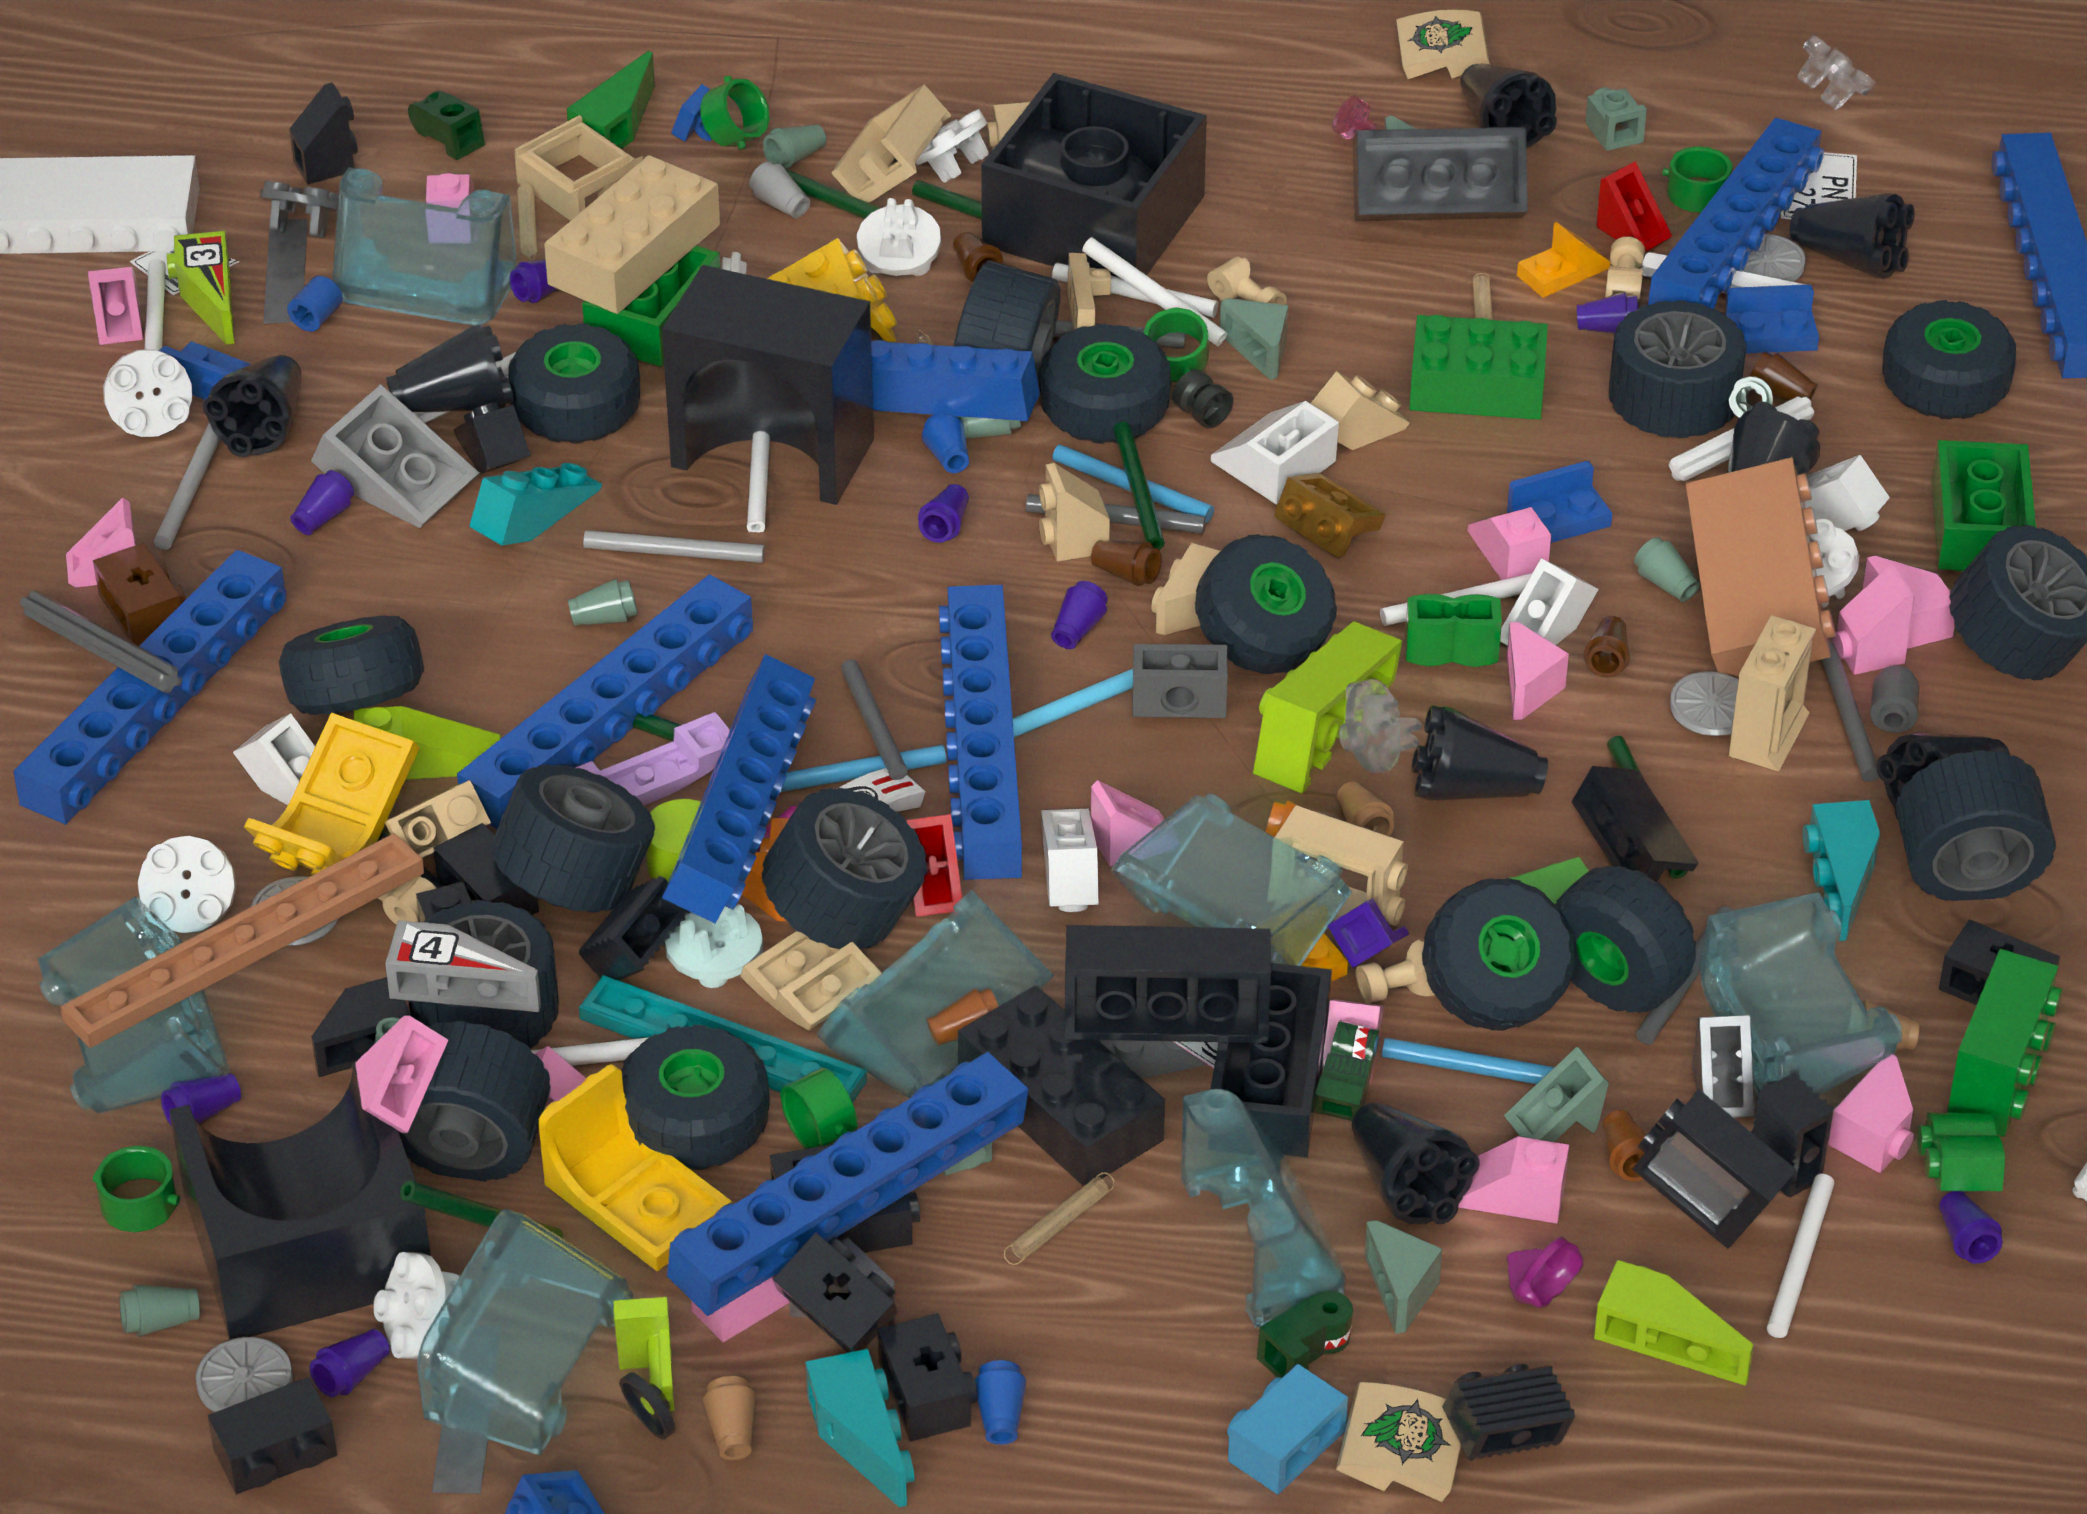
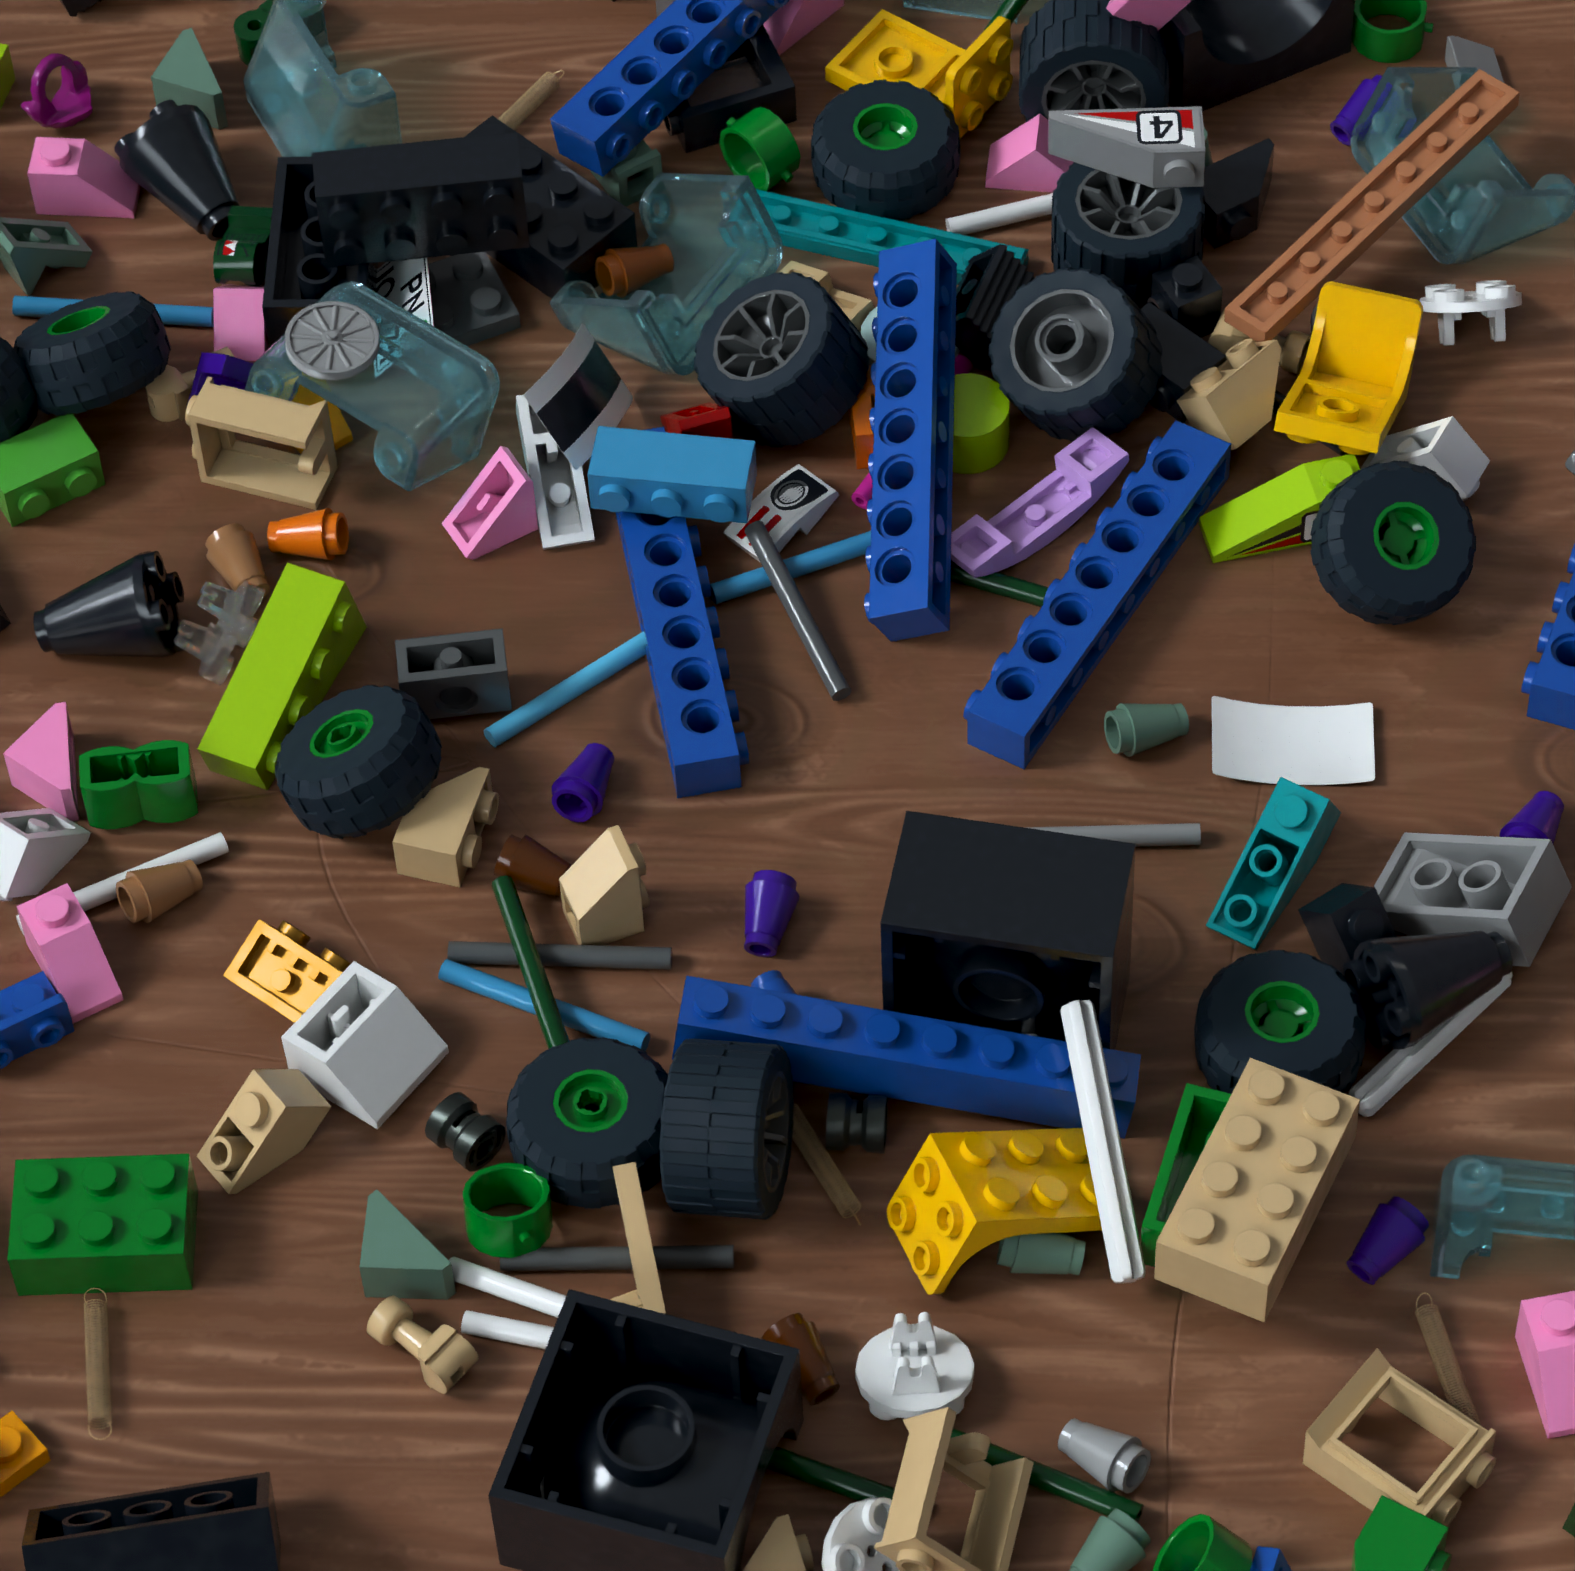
camera: 175 degrees right, 10 degrees up
none -> medium nougat cone [116,859,203,923]
none -> light grey wheel [285,301,380,380]
none -> sticker [524,323,633,470]
none -> dark azure brick [587,426,757,523]
none -> white sticker [1212,696,1375,785]
none -> light grey slope [1445,36,1504,91]

